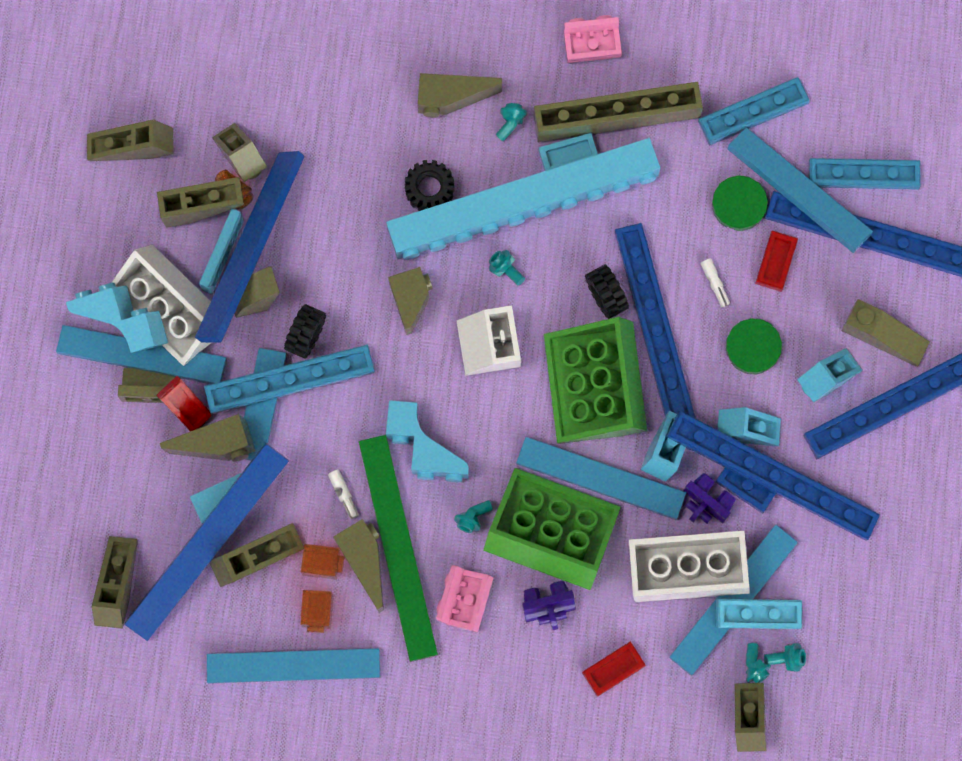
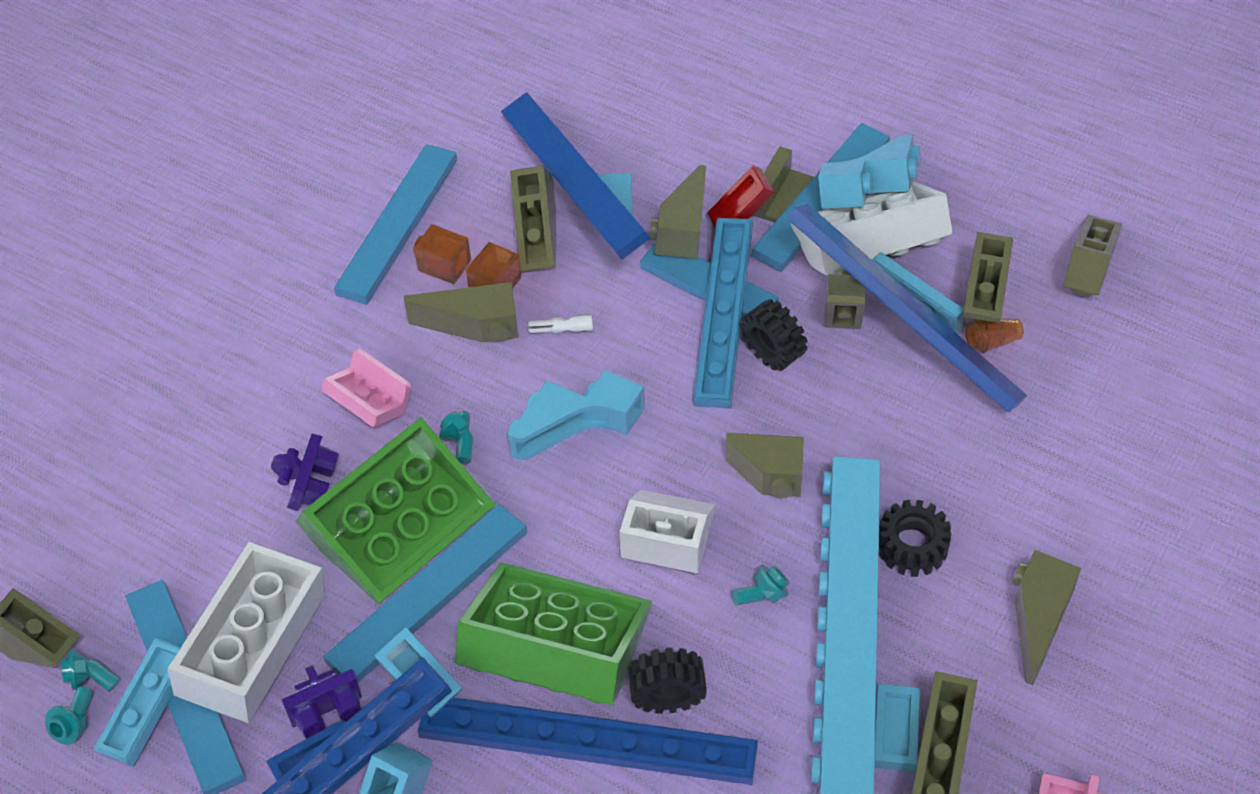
camera: 115 degrees right, 25 degrees down
olive slope [91,536,138,629] -> none
olive slope [212,123,267,182] -> none
green tile [359,435,438,662] -> none
teal plate [496,103,527,142] -> none
red tile [582,641,646,697] -> none

